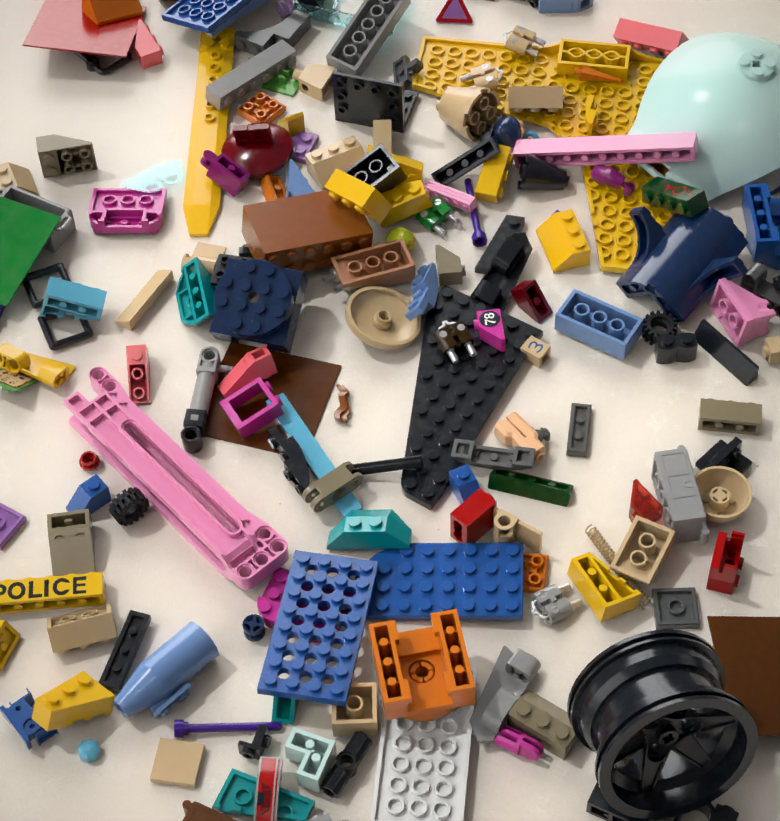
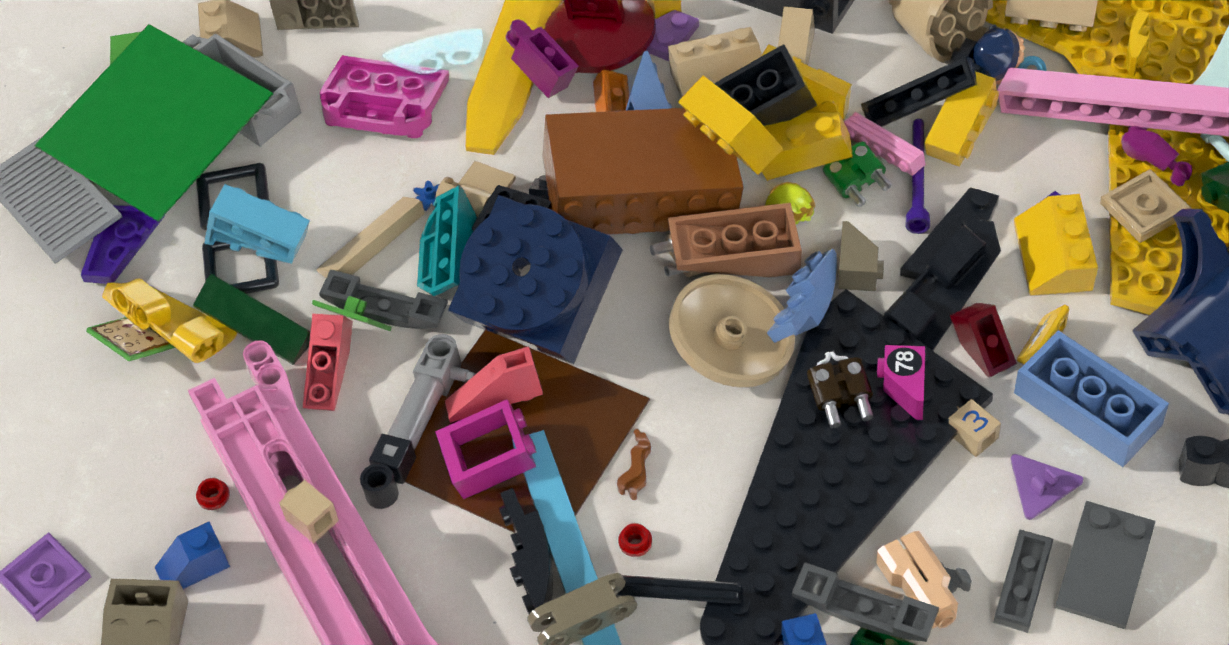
camera: 15 degrees right, 0 degrees up
black tyre [109,487,150,526] -> none
black cone [517,153,570,190] -> none
black tyre [642,310,678,346] -> none
none -> dark green slope [193,274,310,365]
none -> tan brick [279,480,339,544]
none -> bright green piece [312,296,392,331]
none -> dark grey slope [319,269,448,329]
none -> blue plant [413,180,439,211]
none -> red plate [618,523,652,557]
none -> medium lavender piece [1010,454,1083,520]
none -> yellow slope [1017,305,1070,364]
none -> dark grey slope [1055,501,1156,629]
none -> tan tile [1100,169,1191,243]

